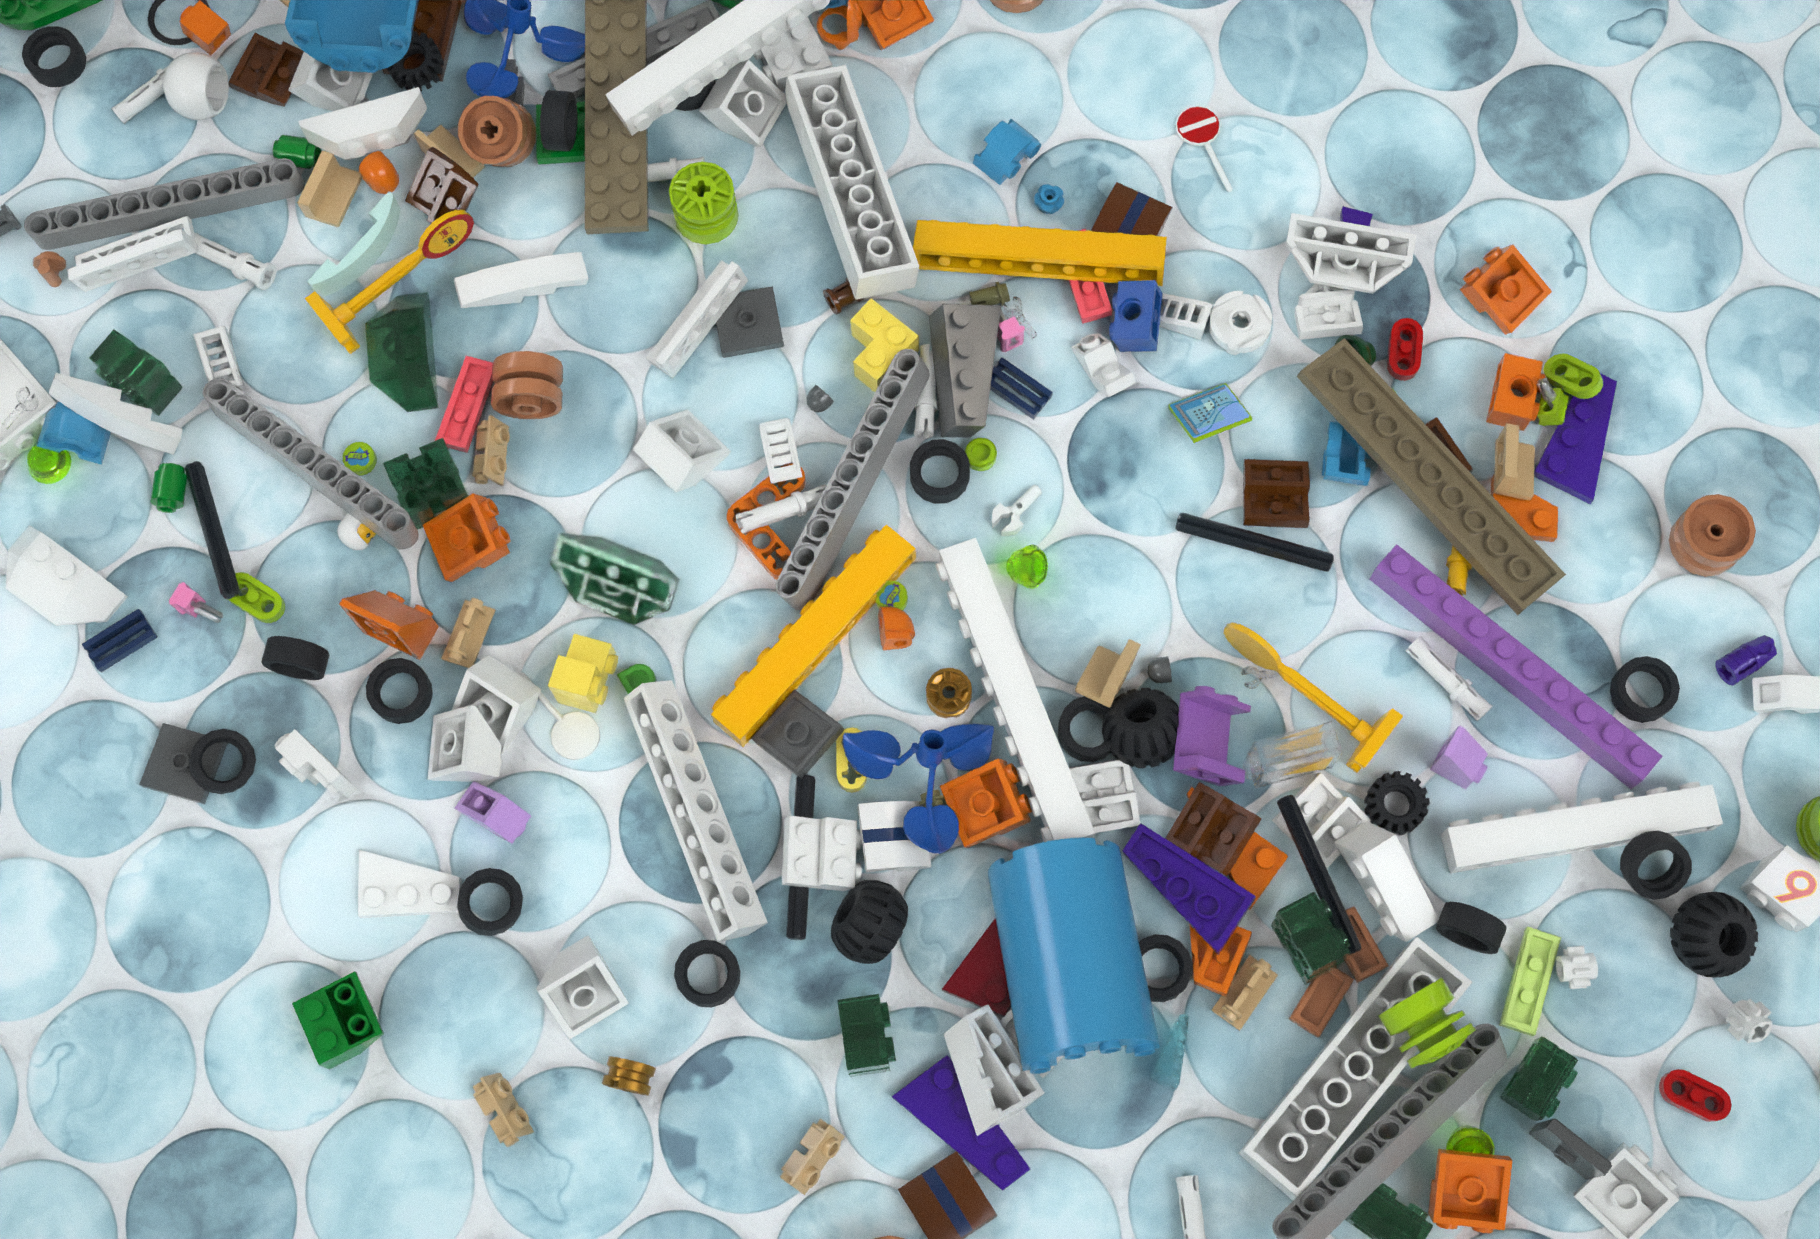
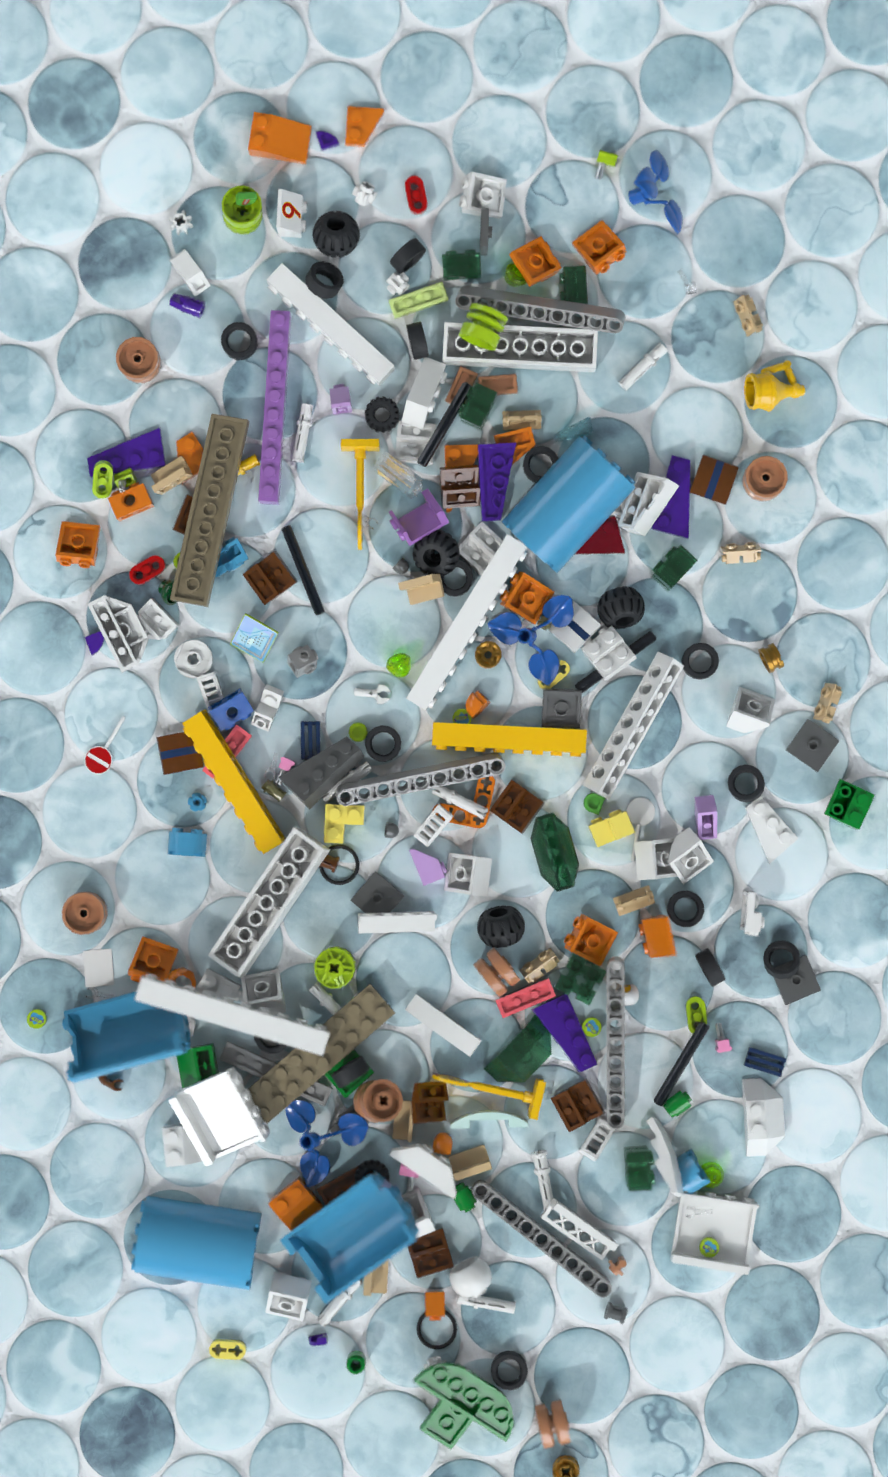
camera: 130 degrees left, 15 degrees up
none -> light grey brick [287,645,318,678]
none -> black tyre [319,845,359,885]
none -> black tyre [390,238,426,274]
none -> lavender slope [409,849,447,886]
none -> black wheel [477,905,525,948]
none -> reddish brown slope [489,779,545,834]
none -> dark purple wing [531,994,598,1072]
none -> reddish brown slope [551,1078,605,1132]
none -> dark grey plate [785,719,839,772]

